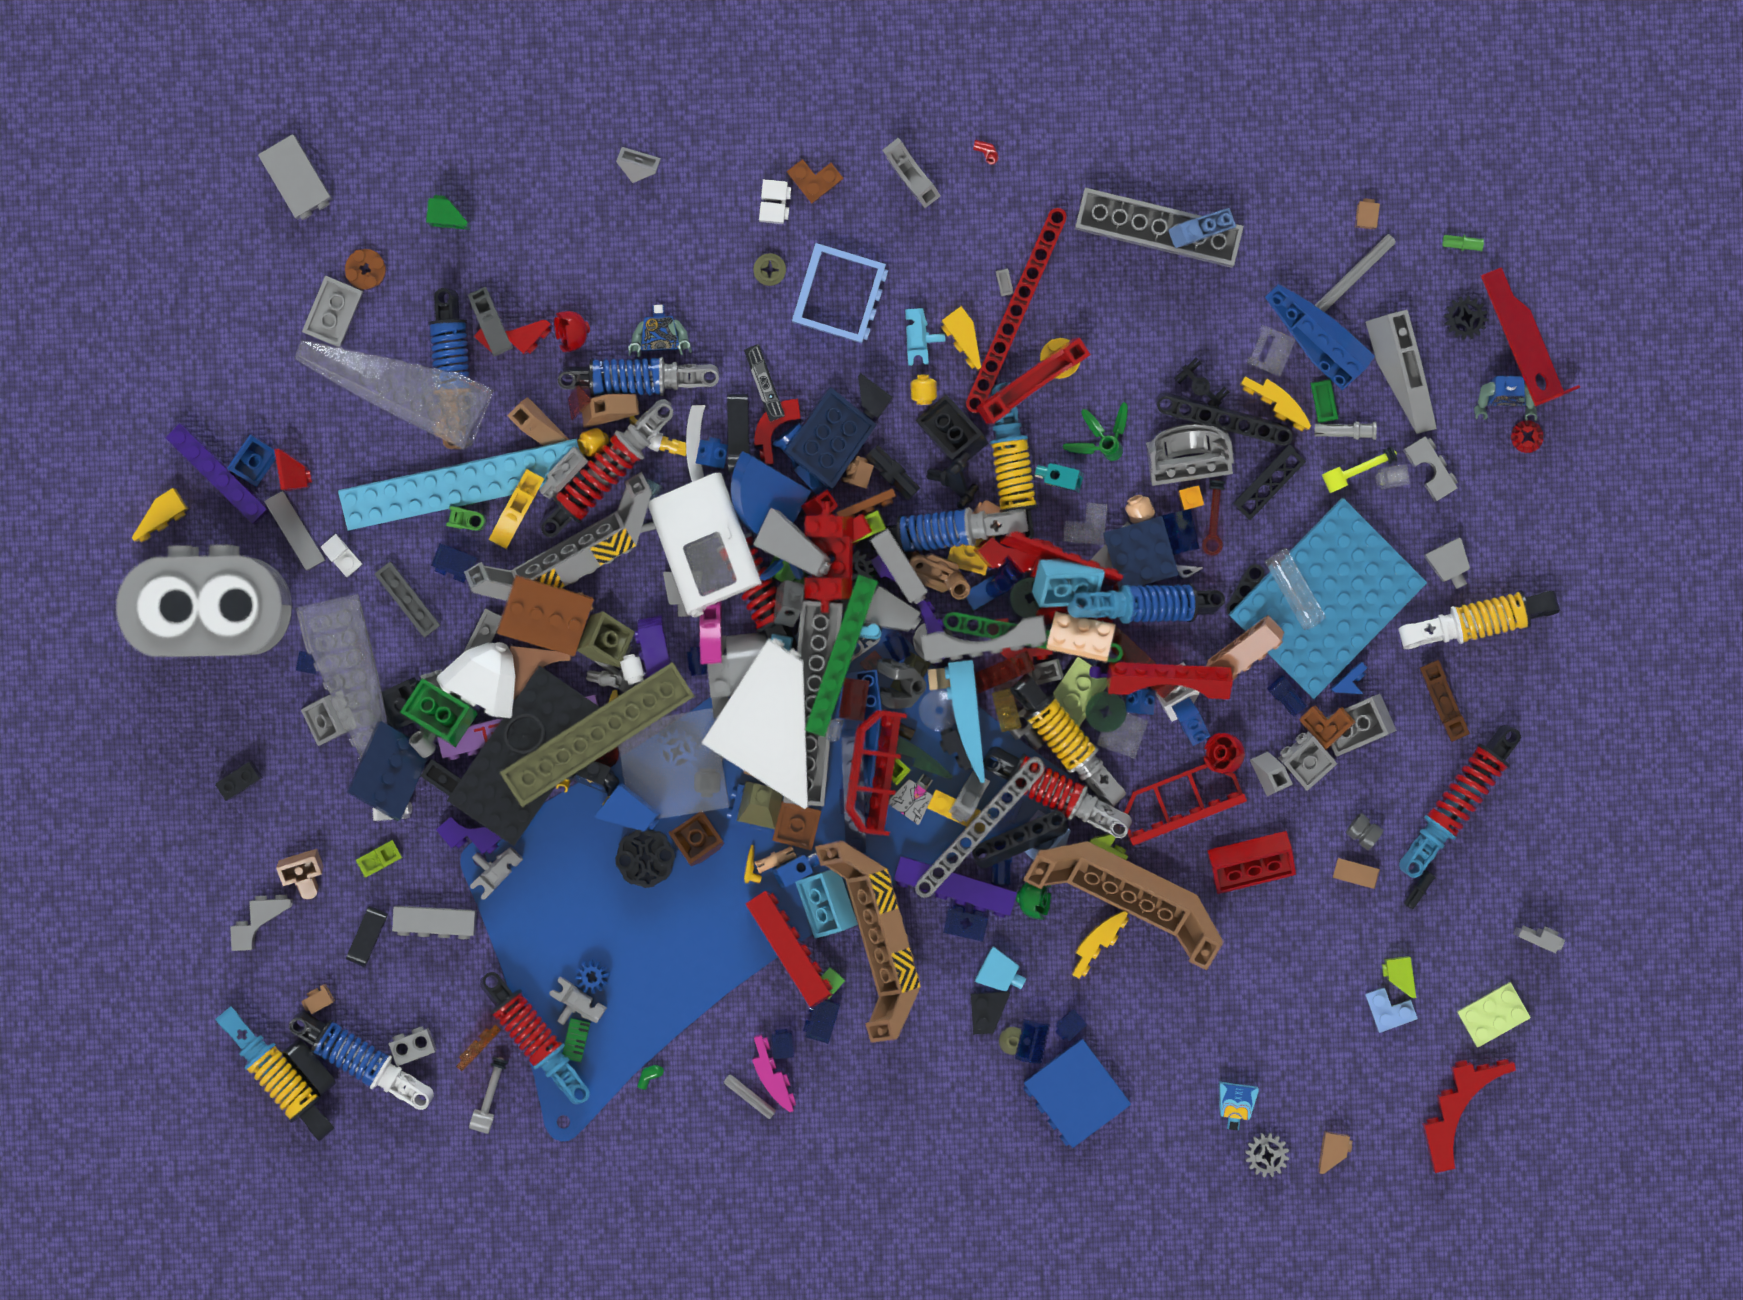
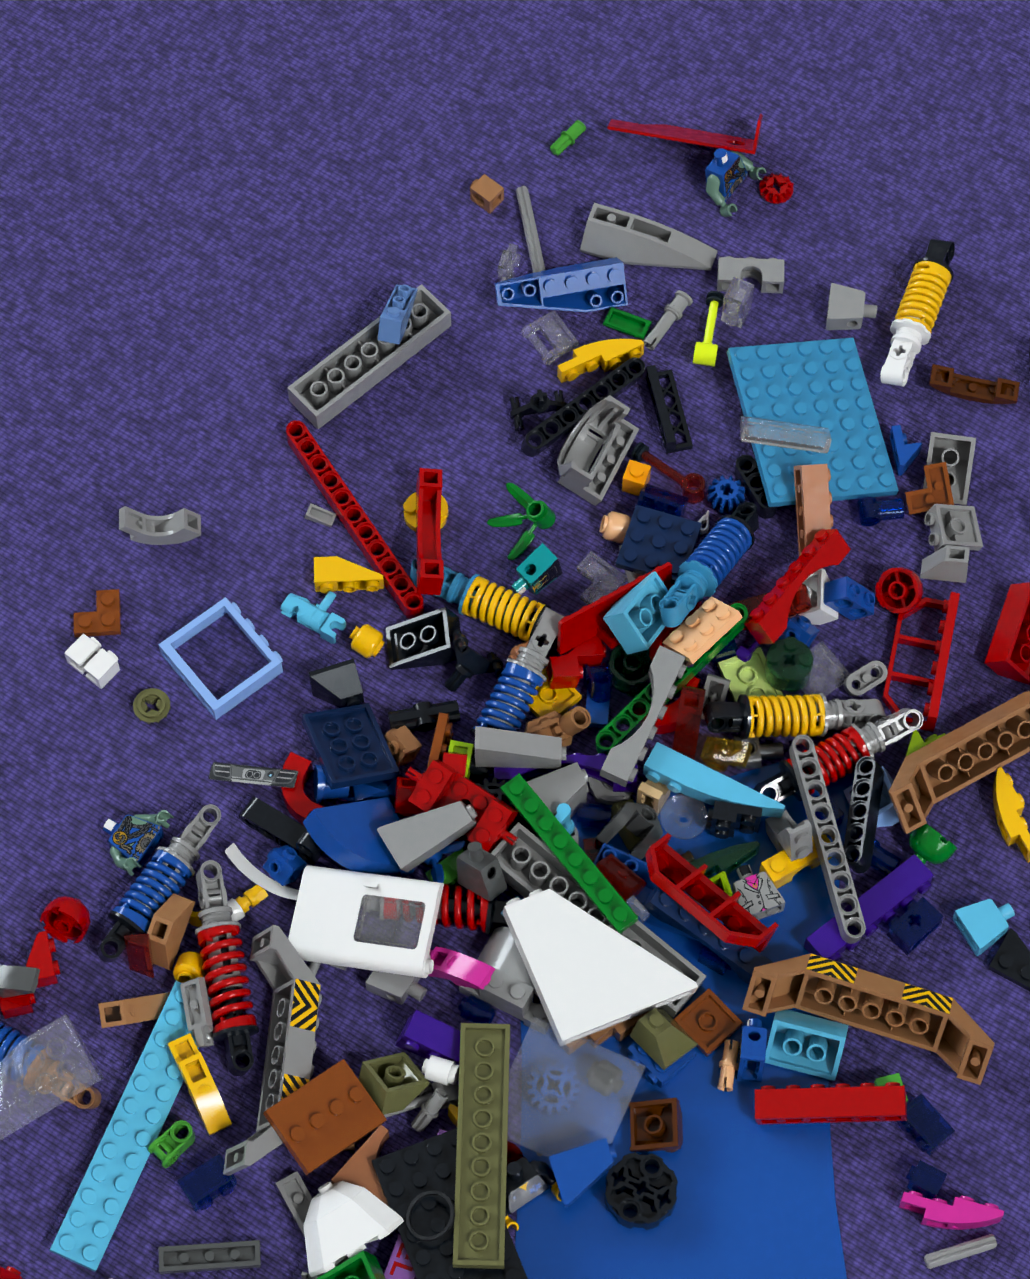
camera: 60 degrees left, 25 degrees down
yellow bar [744,845,762,884] -> none
red arm [973,140,999,165] -> none
black gear [1443,296,1488,340] -> none
none -> clear plate [498,243,521,282]
none -> blue gear [707,475,745,514]
none -> light grey plate [844,661,888,696]

